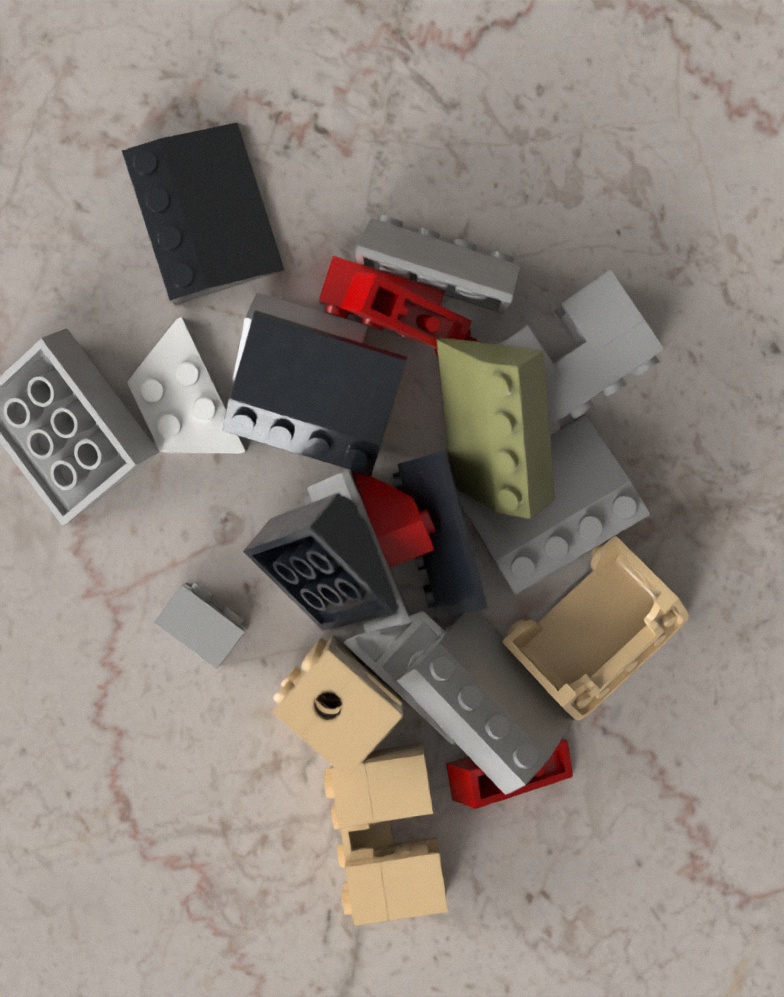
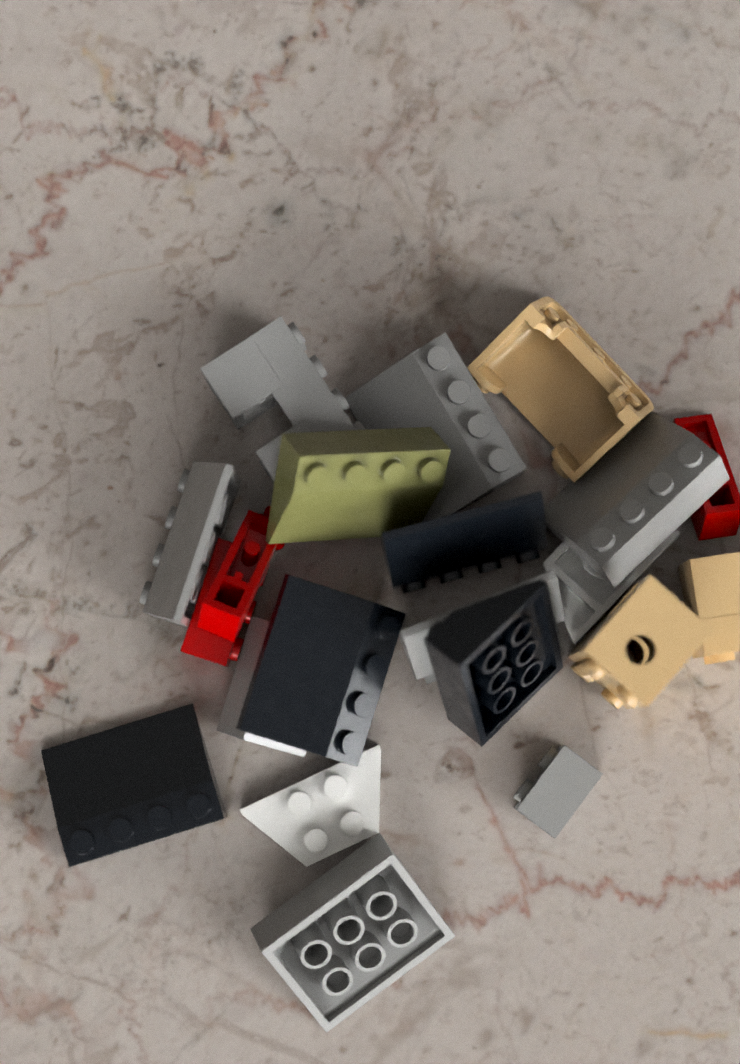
camera: 85 degrees left, 5 degrees down
red slope [352,472,436,568] -> none

